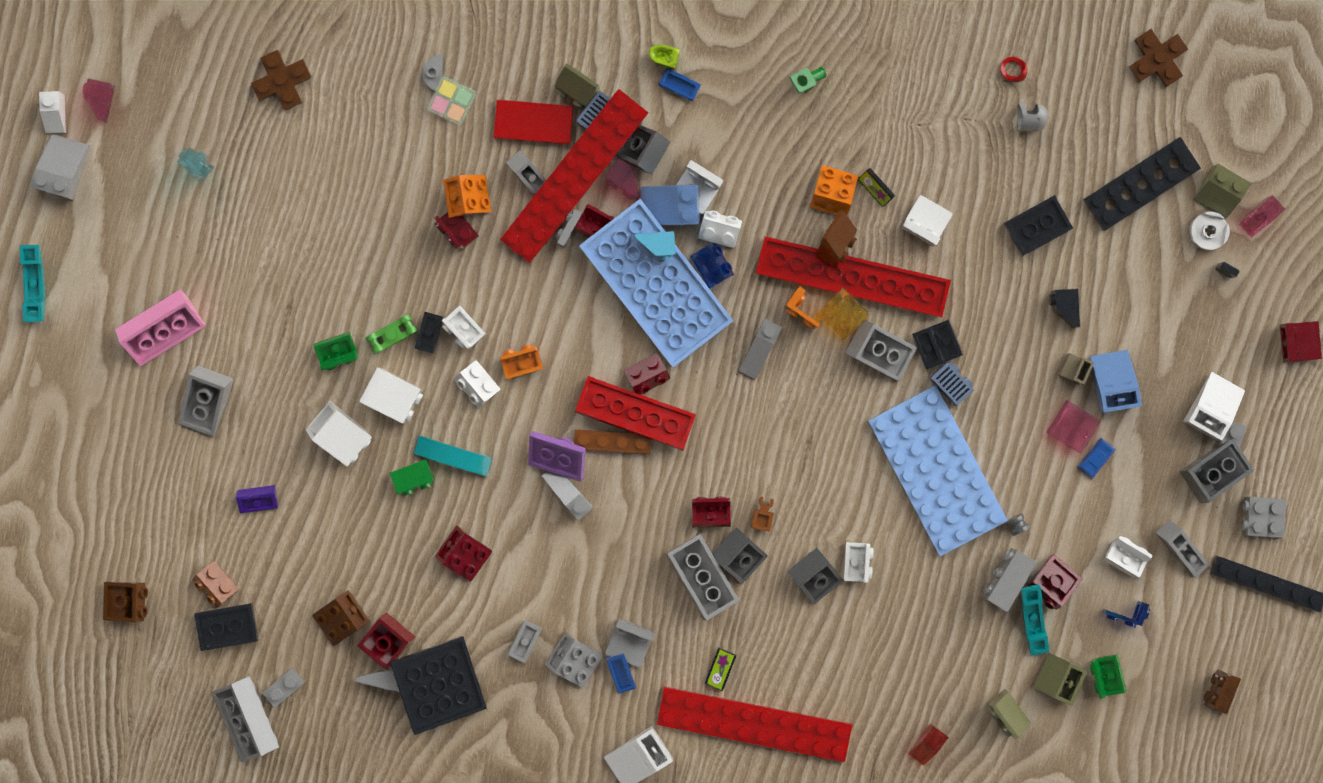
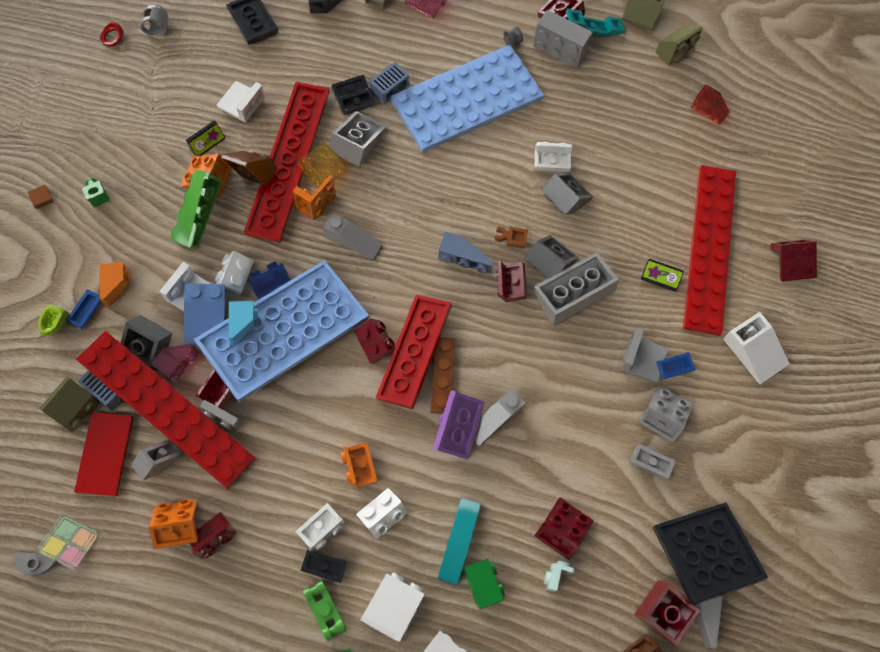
camera: 95 degrees left, 20 degrees down
none -> dark orange tile [28,185,53,209]
none -> orange slope [100,262,131,307]
none -> bright green wedge [171,169,223,250]
none -> sand blue slope [438,231,494,274]
none -> light aqua bracket [544,561,574,592]

